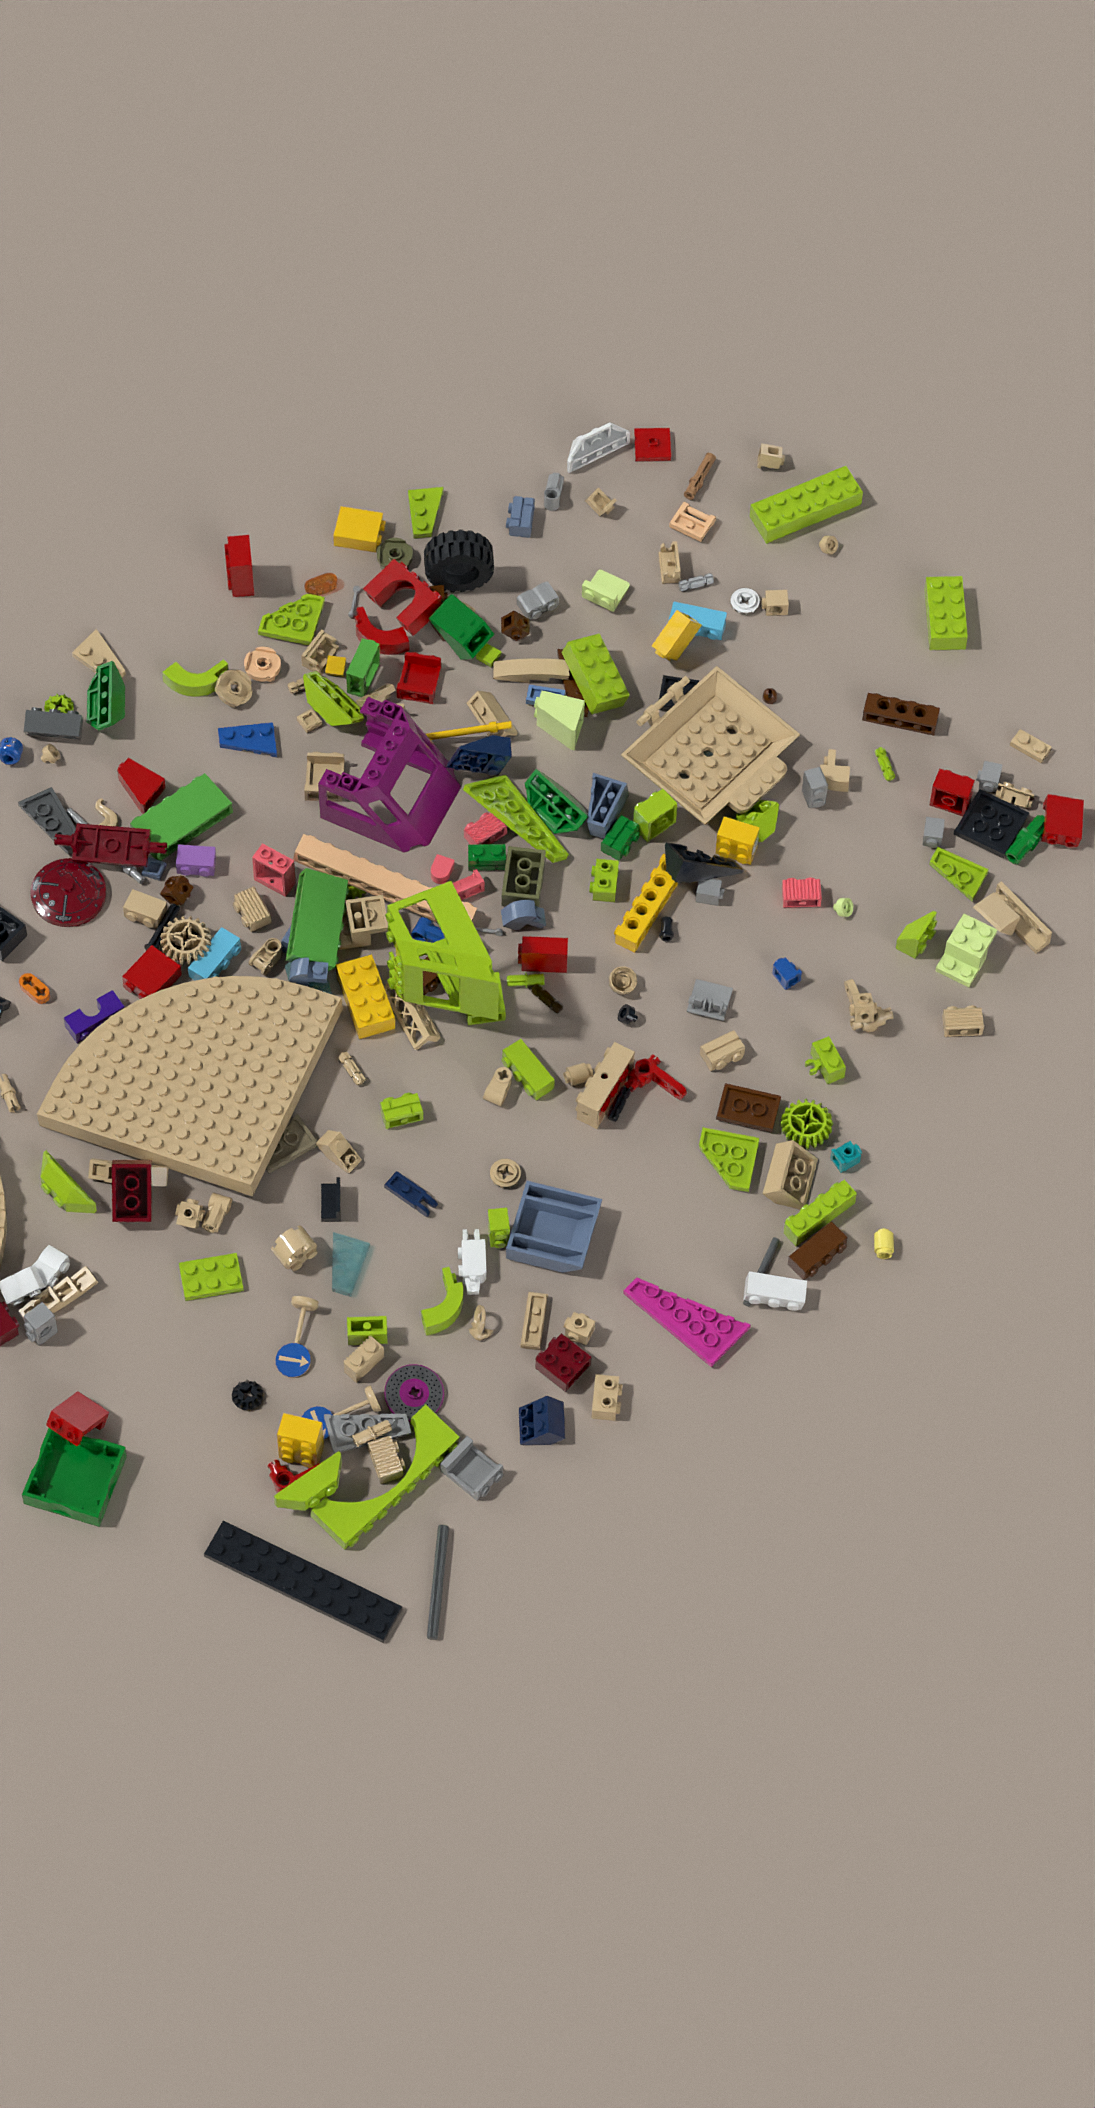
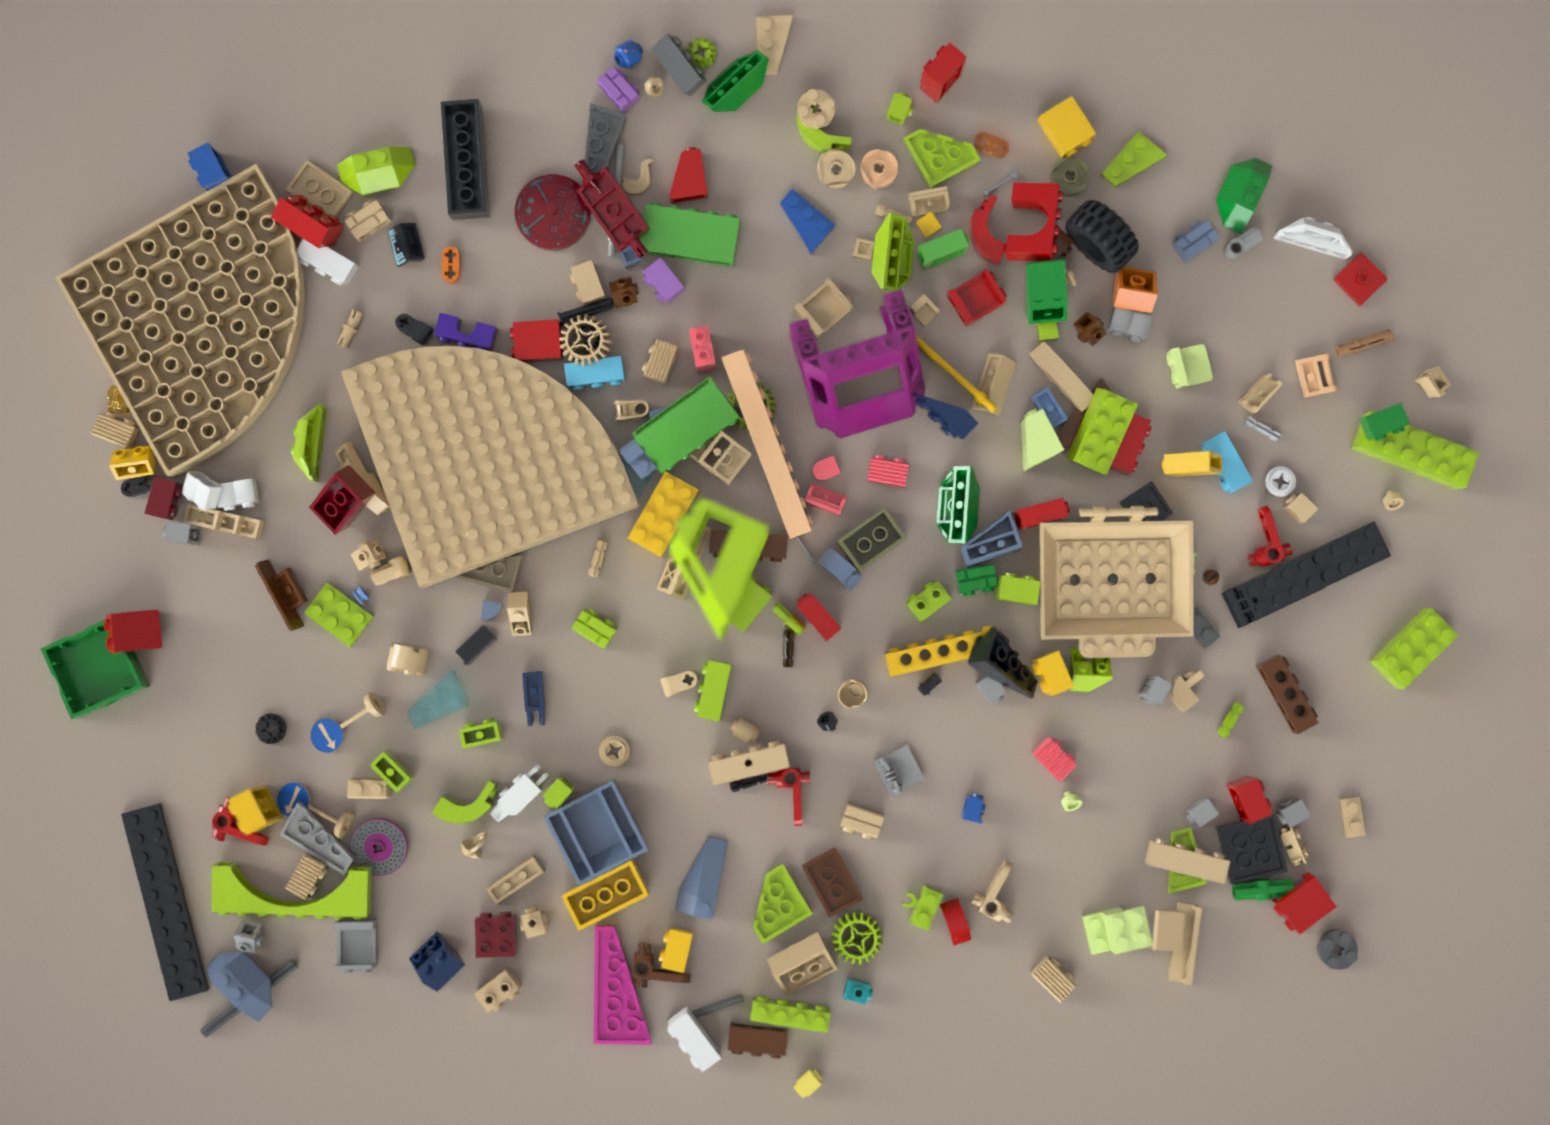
camera: 50 degrees right, 25 degrees up
lime wedge [274,1451,342,1511] -> none
tan axle [352,1420,392,1447] -> none
tan plate [356,684,396,707] -> none
blue piece [411,917,445,943] -> none
lime wing [462,775,569,863] -> none
green brick [468,844,506,871] -> none
tan bracket [585,487,617,516] -> none
tan brick [849,993,877,1023] -> none
lime slope [896,911,938,959] -> none
none -> sand blue wedge [206,952,273,1022]
none -> light grey brick [233,920,264,953]
none -> reddish brown bracket [254,560,308,631]
none -> medium blue bush [352,585,370,605]
none -> black piece [395,314,434,346]
none -> lime brick [459,718,504,749]
none -> sand blue tile [481,601,503,620]
none -> yellow brick [562,858,650,931]
none -> medium lavender brick [597,66,640,113]
none -> reddish brown piece [632,943,691,988]
none -> yellow brick [659,926,694,973]
none -> sand blue wedge [675,837,728,920]
none -> tan plate [797,89,835,129]
none -> lime brick [886,92,914,125]
none -> red brick [940,898,972,946]
none -> red window [1013,498,1070,531]
none -> red brick [1110,414,1152,475]
none -> orange brick [1113,266,1158,313]
none -> tan brick [1145,838,1230,884]
none -> dark grey plate [1194,607,1220,649]
none -> green wedge [1216,158,1272,234]
none -> black hinge [1221,521,1391,628]
none -> red piece [1247,506,1293,567]
none -> green brick [1359,403,1410,442]

